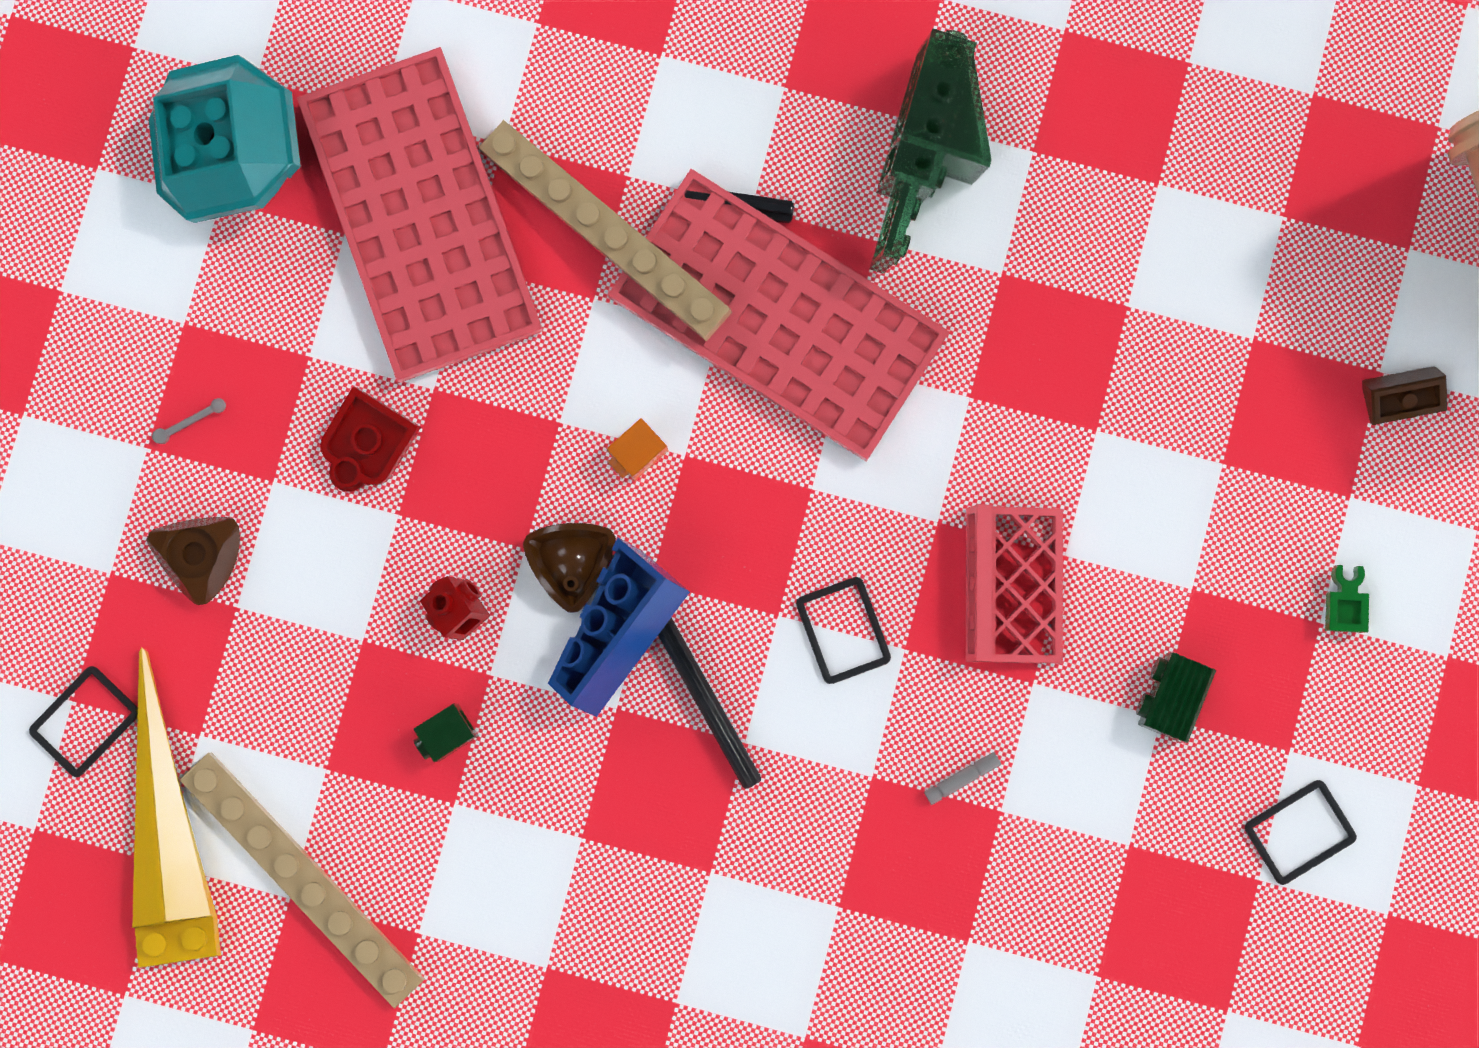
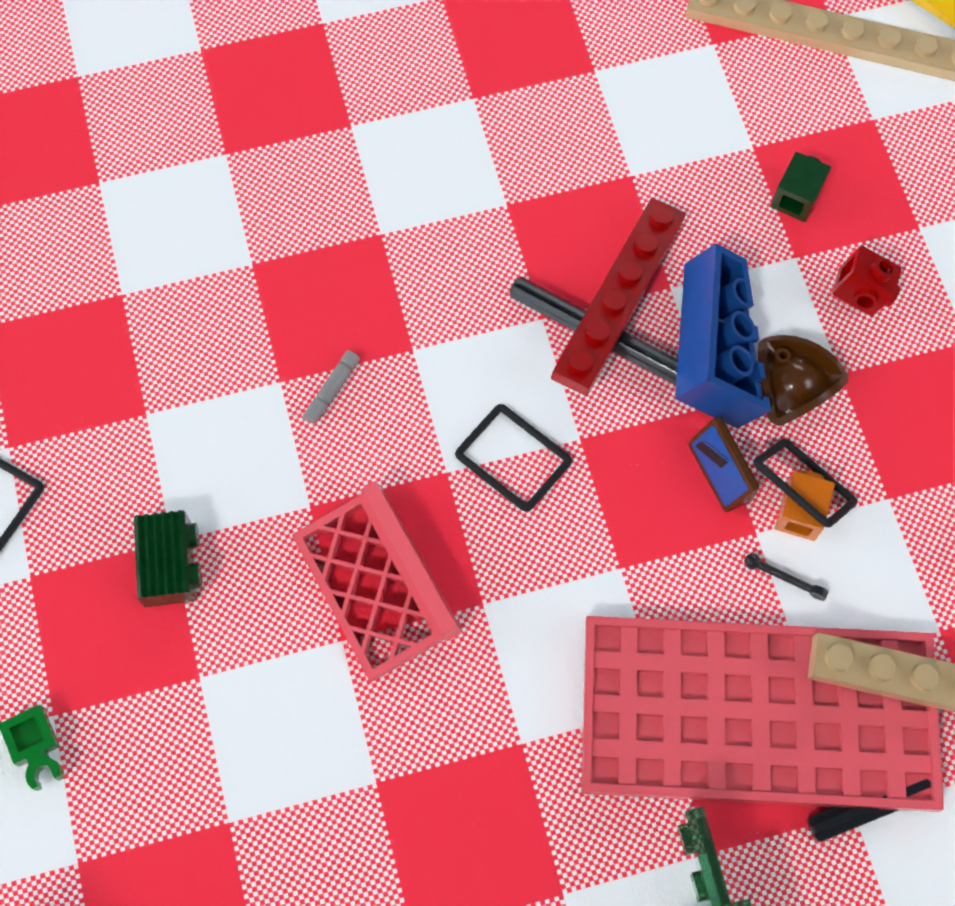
camera: 150 degrees right, 15 degrees down
none -> red plate [551,197,686,397]
none -> slope [689,417,760,512]
none -> black hinge [744,553,829,601]
none -> black piece [753,439,857,528]

